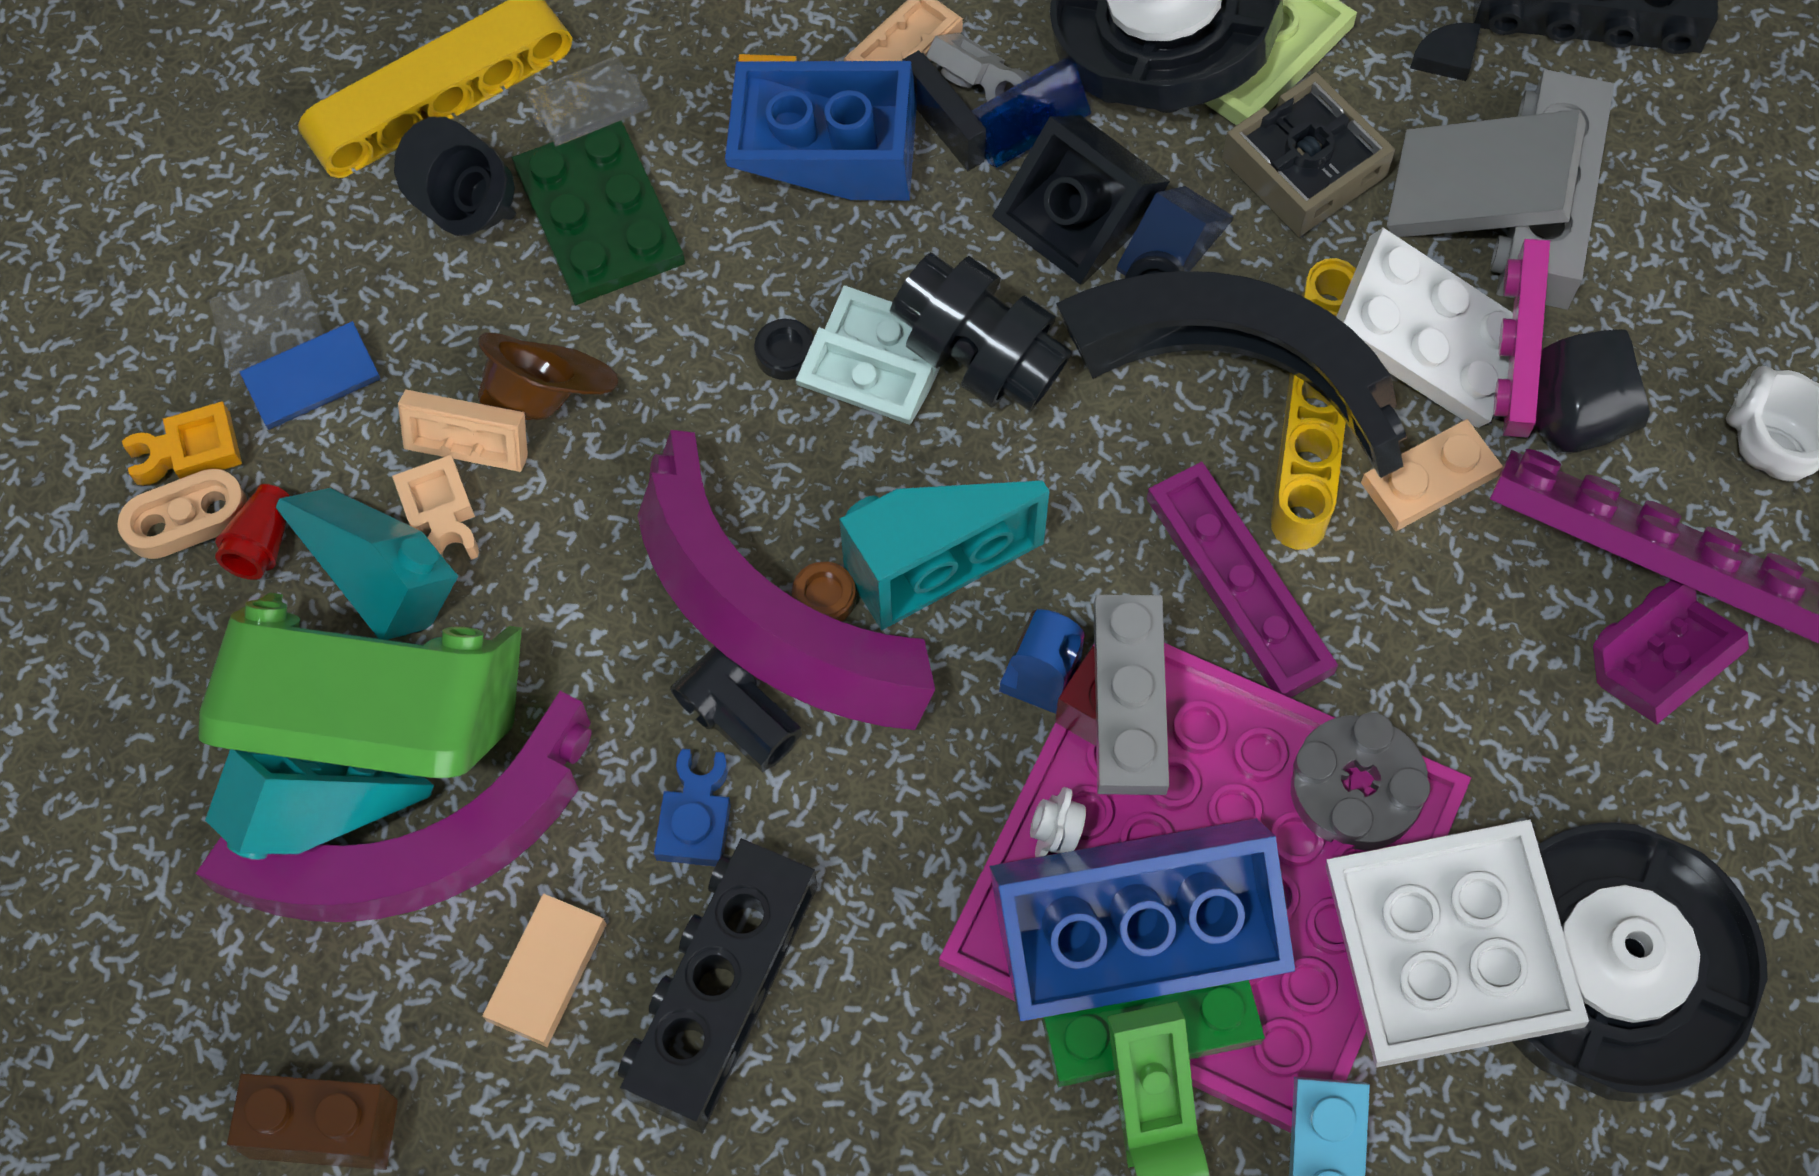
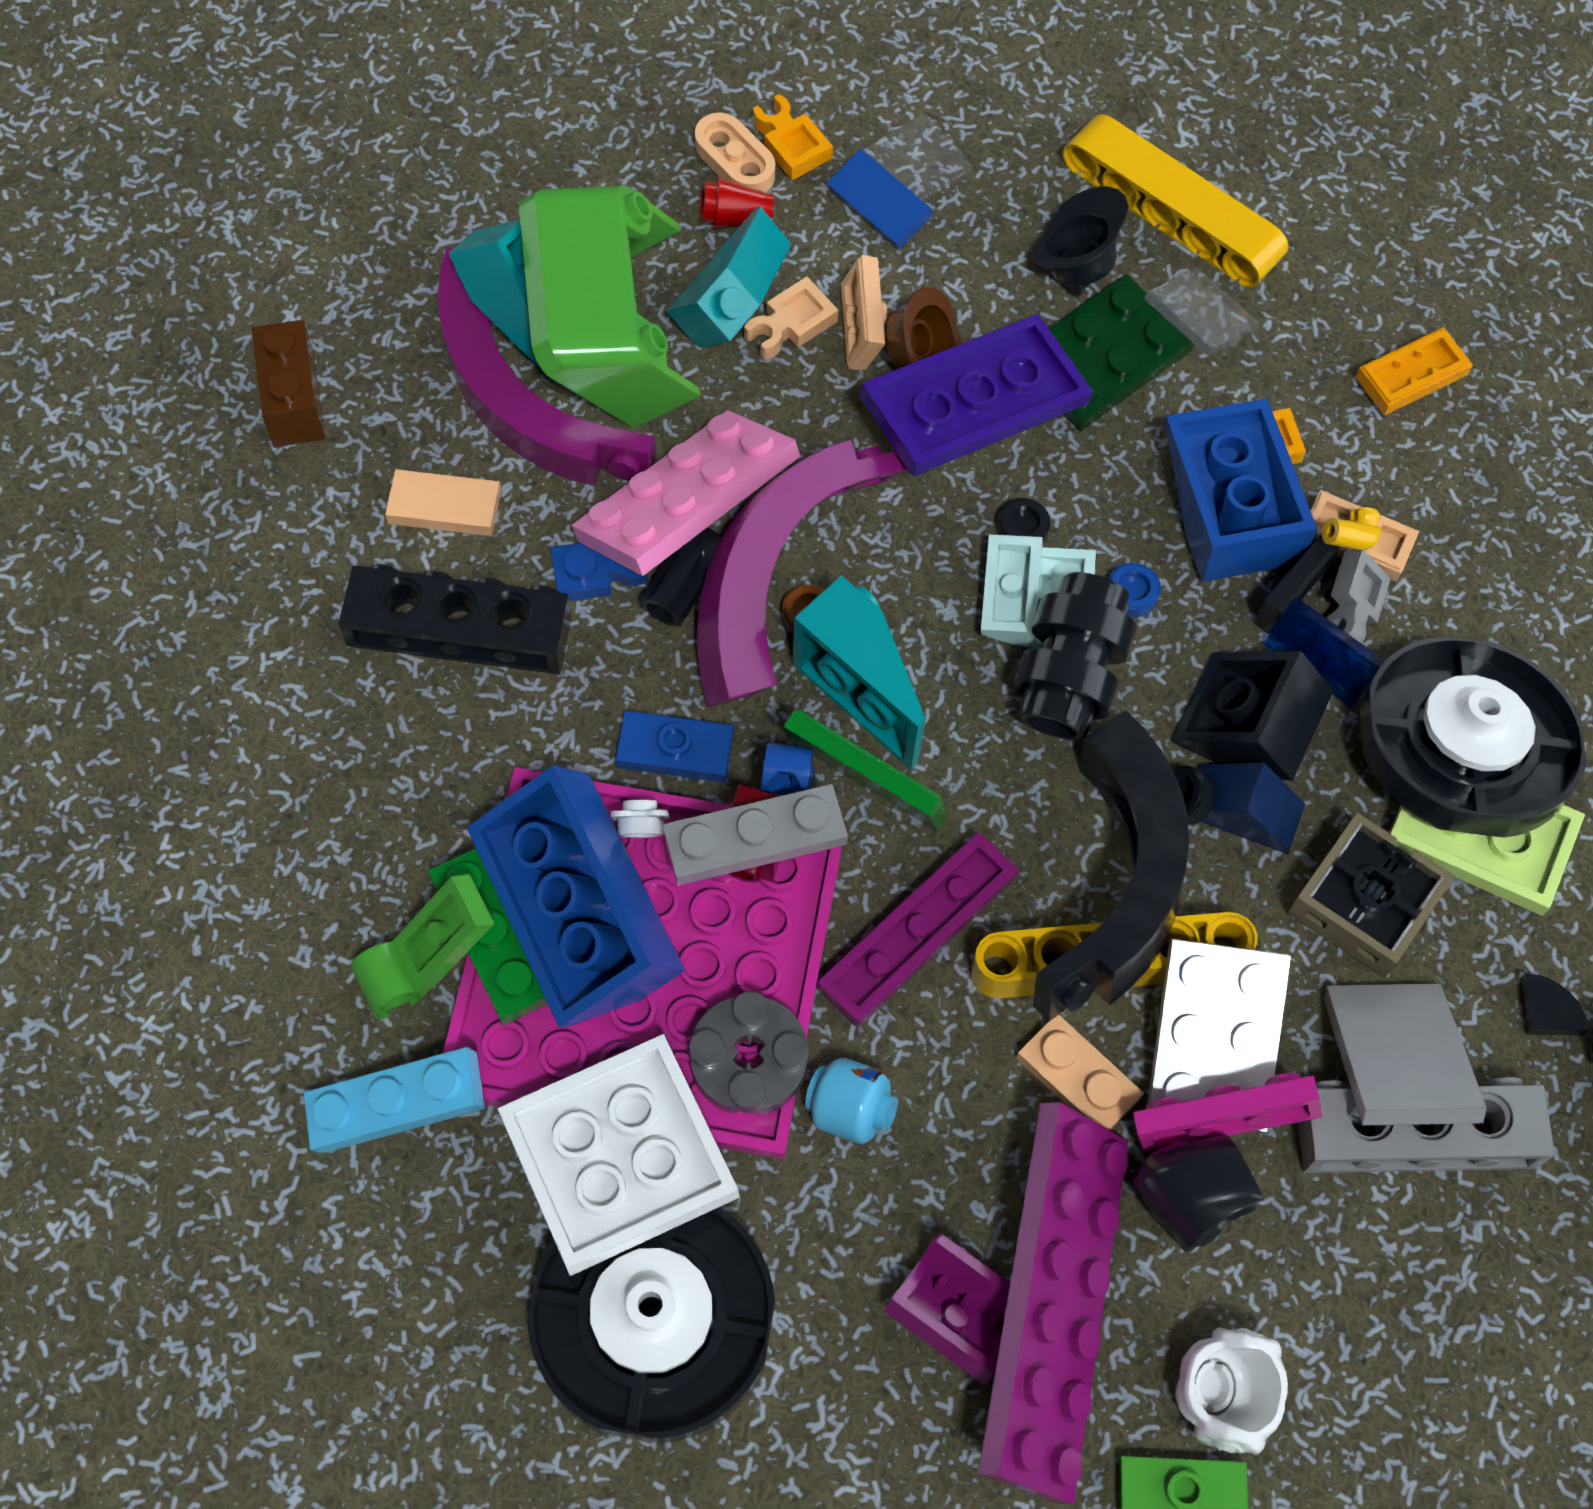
camera: 70 degrees right, 0 degrees up
none -> bright pink plate [571,410,800,576]
none -> blue plate [616,710,734,783]
none -> green tile [783,709,948,832]
none -> medium azure head [805,1058,898,1144]
none -> dark purple plate [859,314,1093,477]
none -> blue tile [1109,563,1161,618]
none -> yellow arm [1322,507,1382,550]

